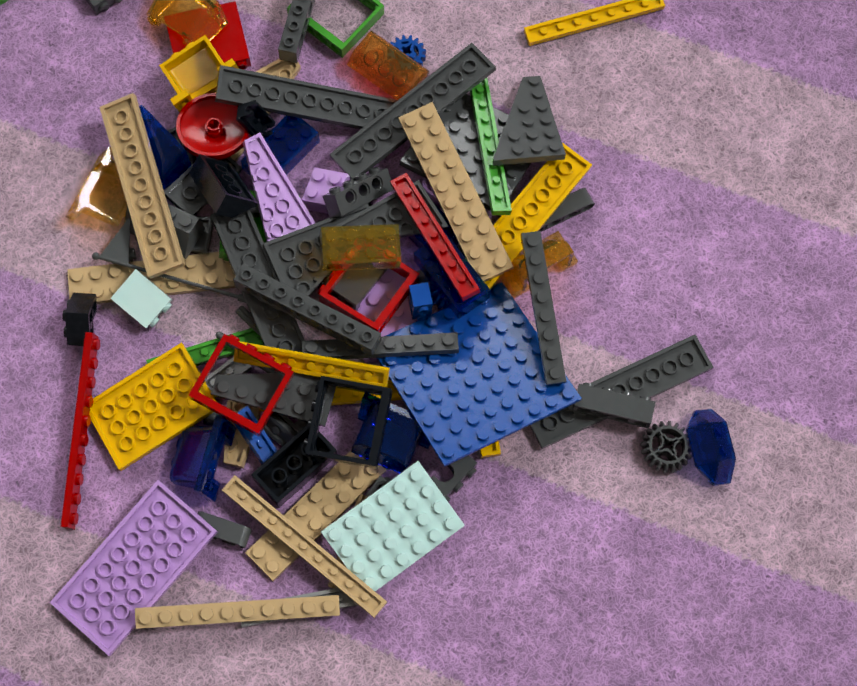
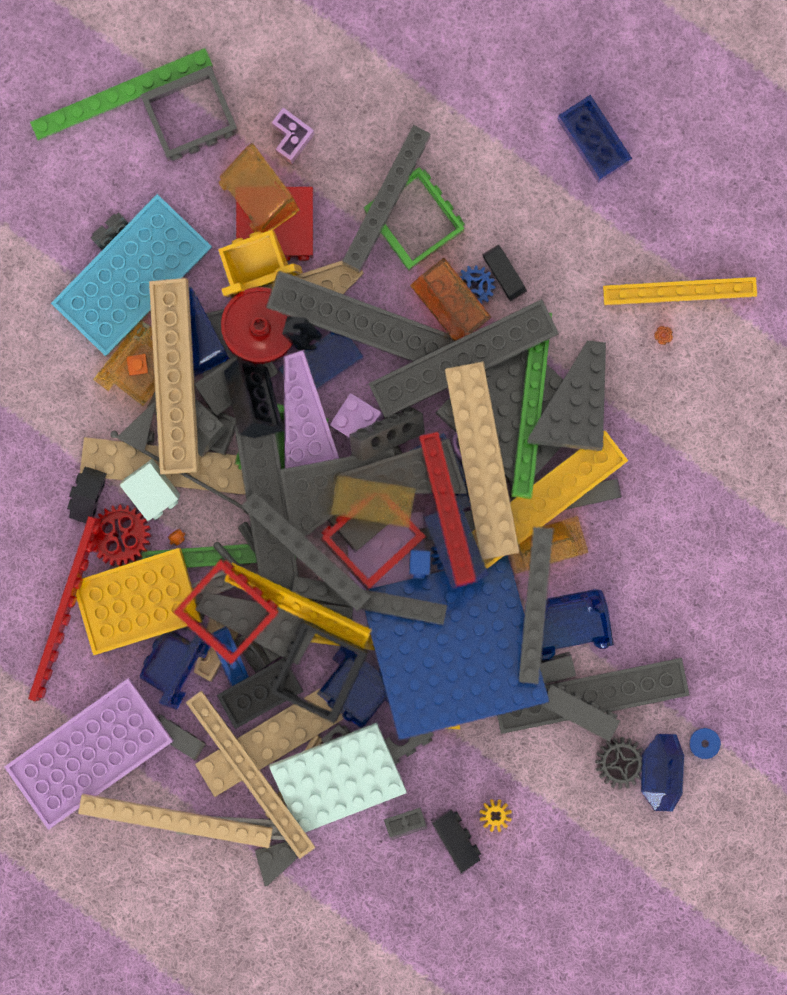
camera: 20 degrees right, 15 degrees up
none -> medium azure plate [51,194,213,357]
none -> dark grey hinge [91,212,128,250]
none -> red gear [93,504,152,567]
none -> orange plate [127,354,149,376]
none -> orange plate [168,529,185,546]
none -> dark grey wing [255,841,297,886]
none -> dark grey hinge [384,808,427,840]
none -> black slope [431,809,481,874]
none -> yellow gear [479,799,512,832]
none -> black beam [482,245,527,301]
none -> dark grey hinge [540,652,576,684]
none -> clear blue windscreen [541,589,614,660]
none -> clear orange plate [654,326,673,345]
none -> blue piece [689,728,721,759]

